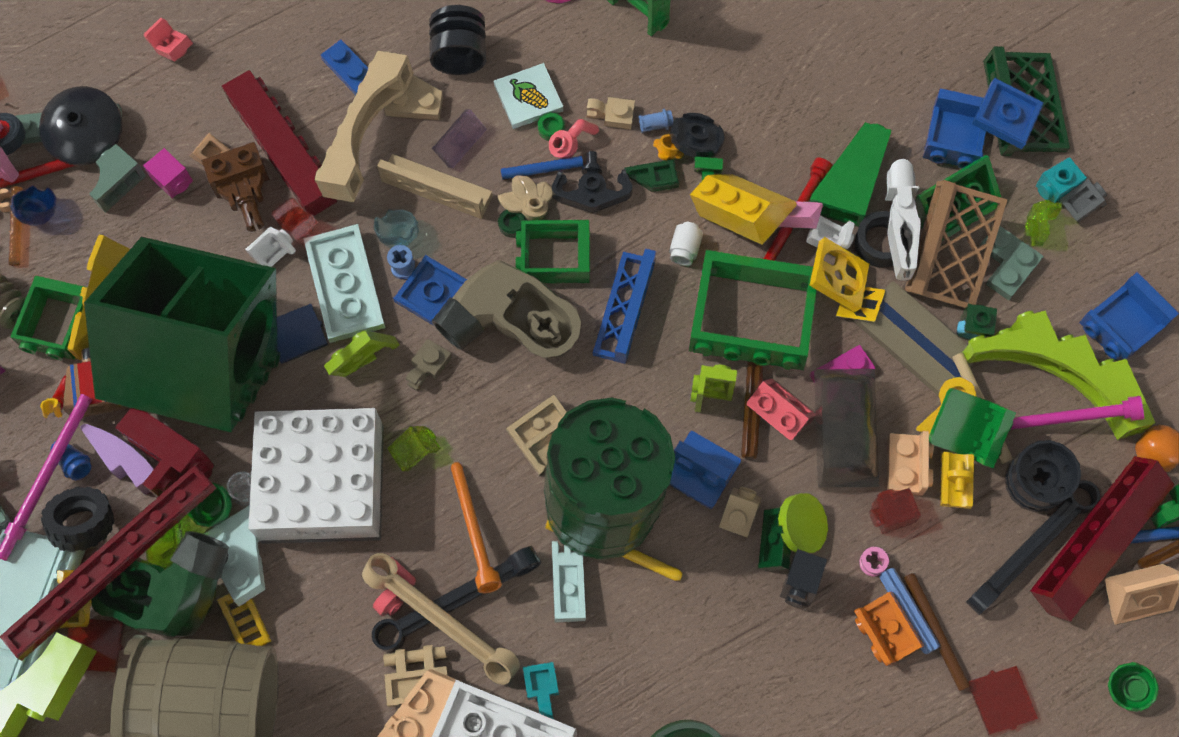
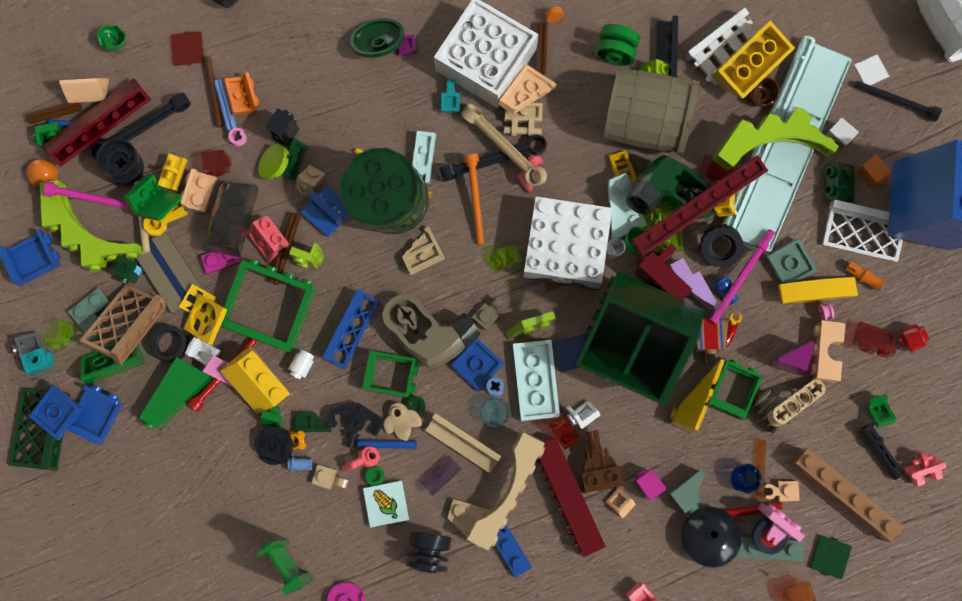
camera: 170 degrees left, 10 degrees up
white arm [885,159,920,281] -> none

